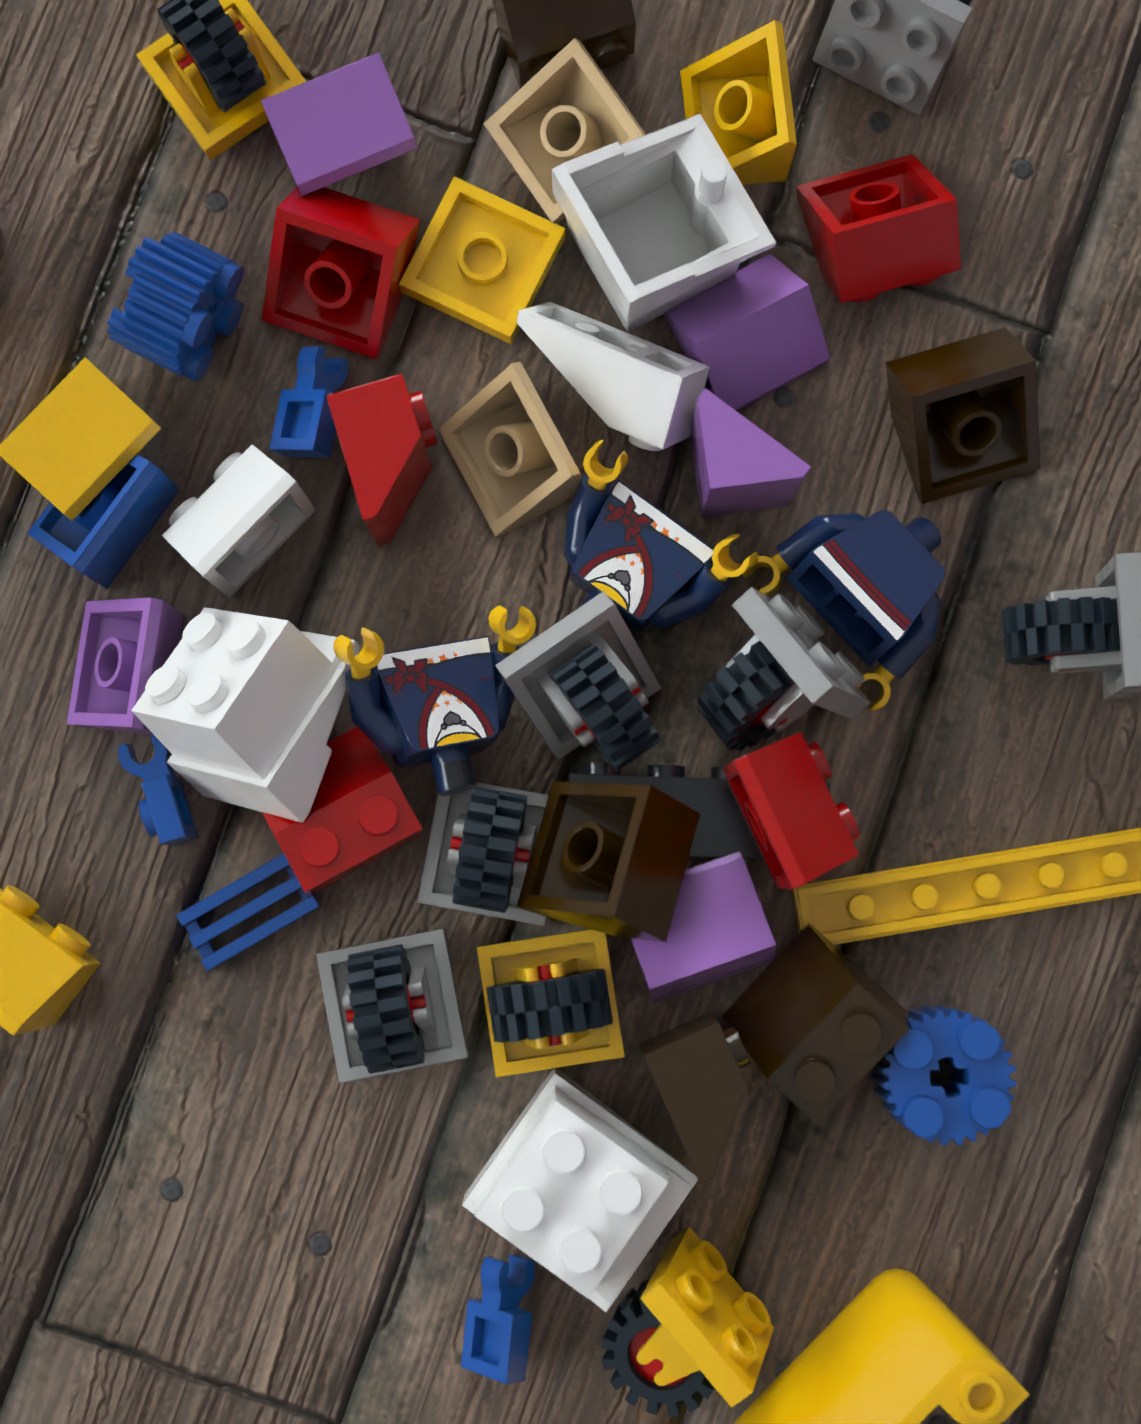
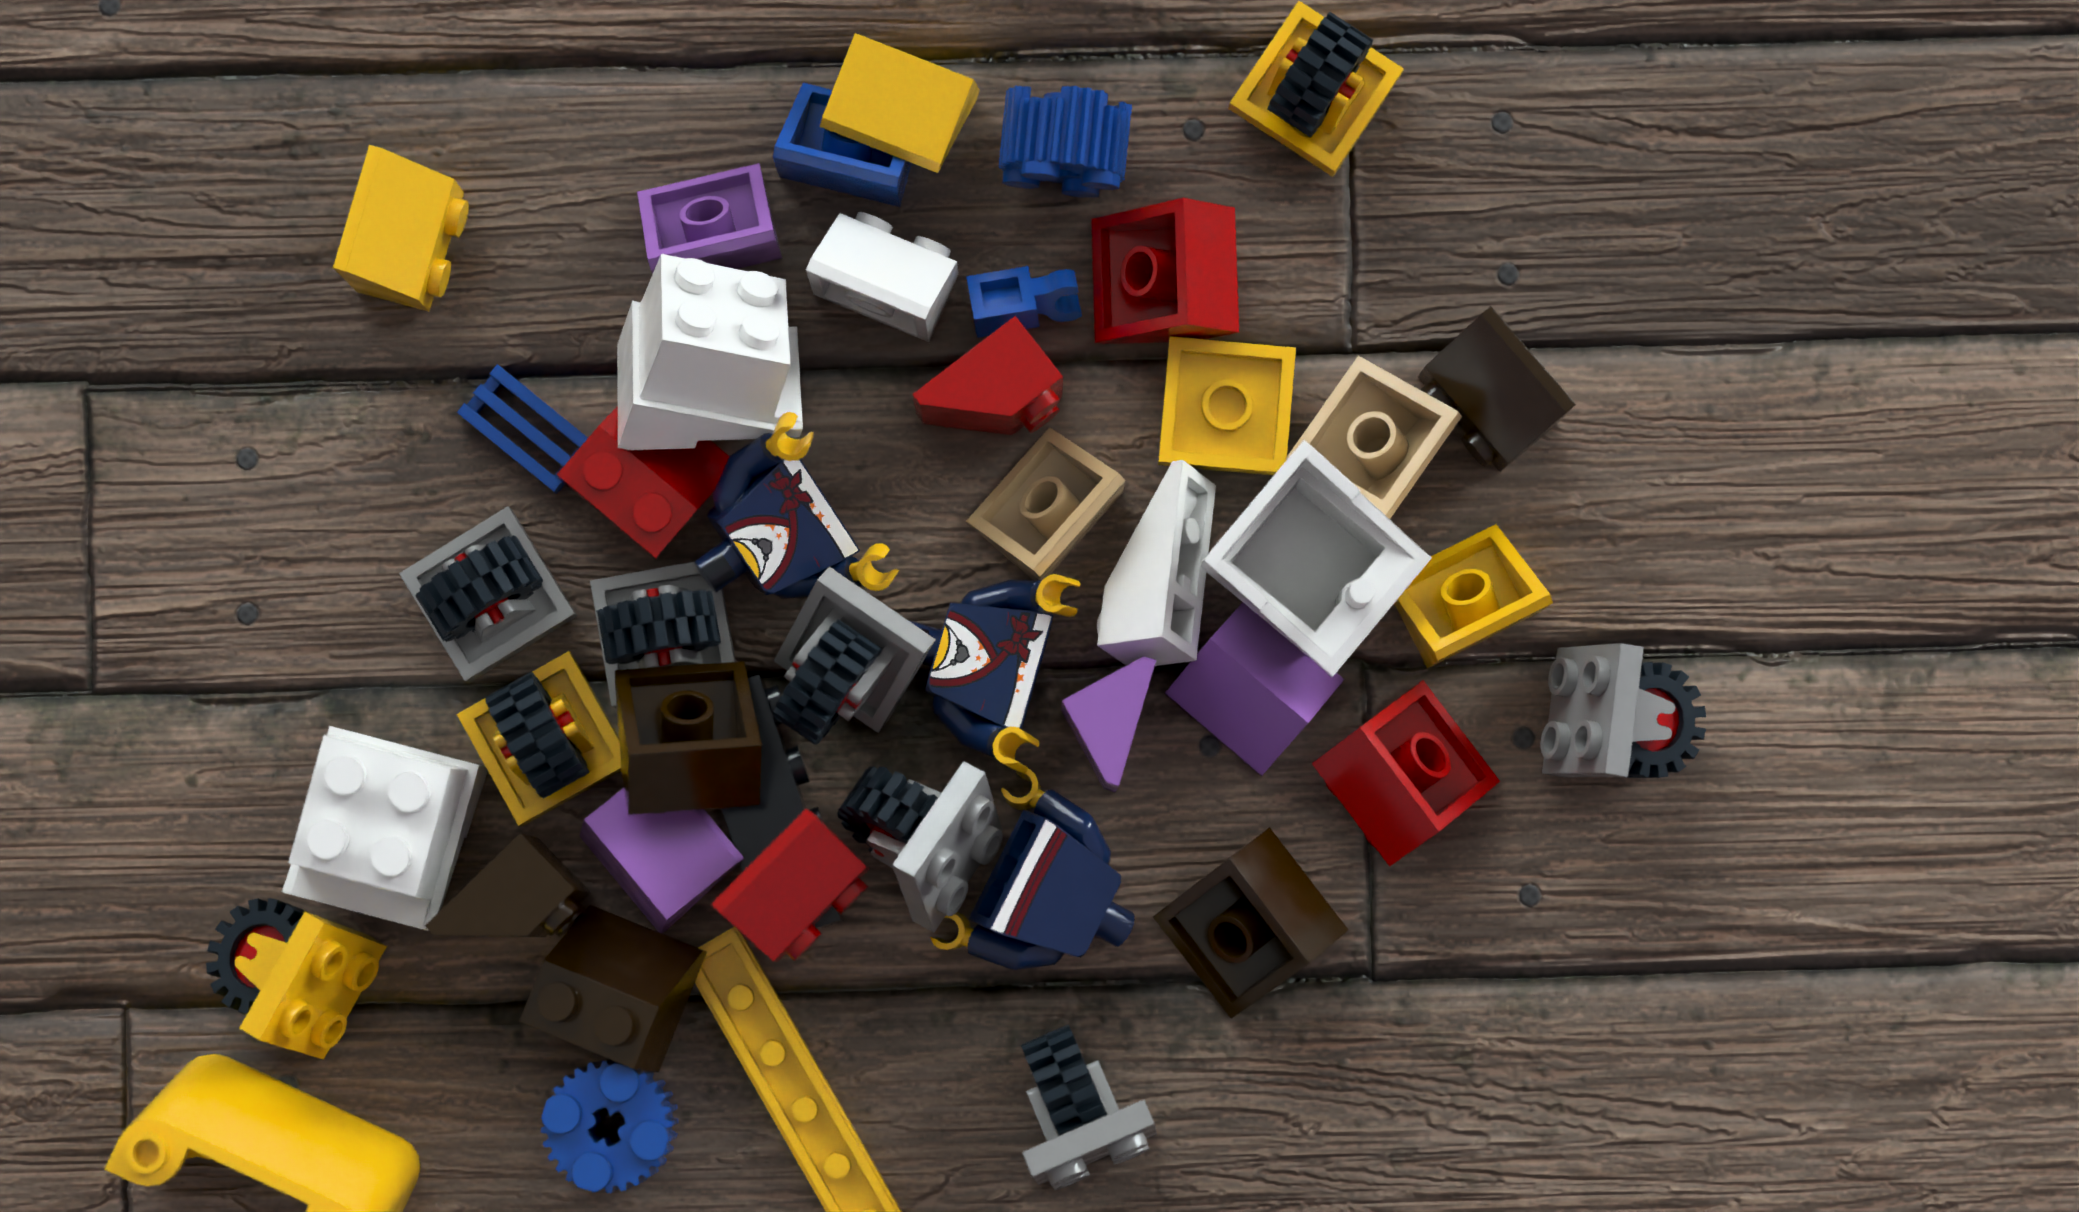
camera: 65 degrees right, 0 degrees up
blue plate [118,734,199,846] -> none
medium lavender slope [261,52,418,196] -> none
blue plate [461,1254,535,1384] -> none

